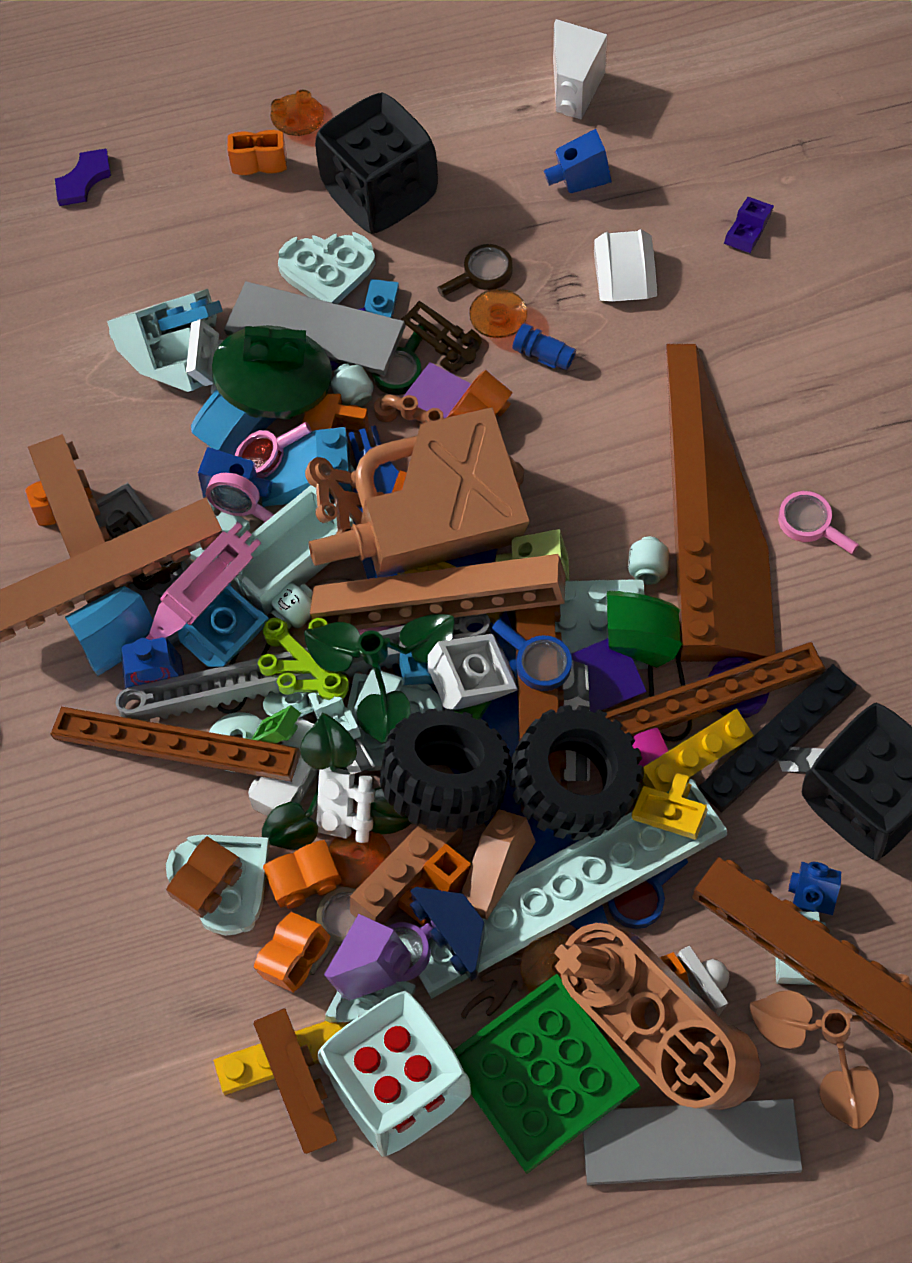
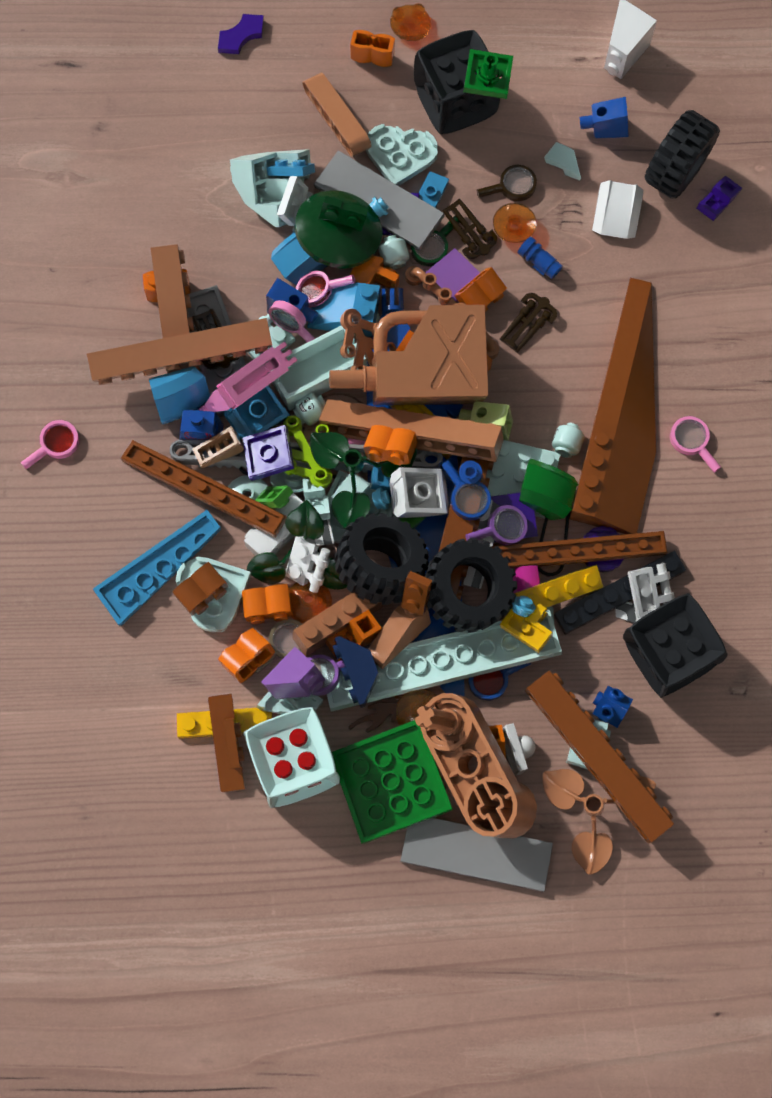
camera: 10 degrees right, 10 degrees up
none -> dark azure wing [93,510,221,627]
none -> medium nougat slope [192,426,244,468]
none -> tile [243,425,294,481]
none -> nougat beam [302,72,371,157]
none -> orange brick [363,425,418,465]
none -> medium azure plate [369,196,389,217]
none -> medium azure plate [372,487,391,510]
none -> dark orange plate [401,571,432,617]
none -> blue plate [459,461,484,484]
none -> green plate [463,49,513,99]
none -> piece [465,505,528,545]
none -> dark brown piece [500,293,557,353]
none -> medium azure plate [512,596,536,617]
none -> light aqua slope [544,142,581,181]
none -> white plate [627,563,675,618]
none -> black tyre [644,110,720,198]

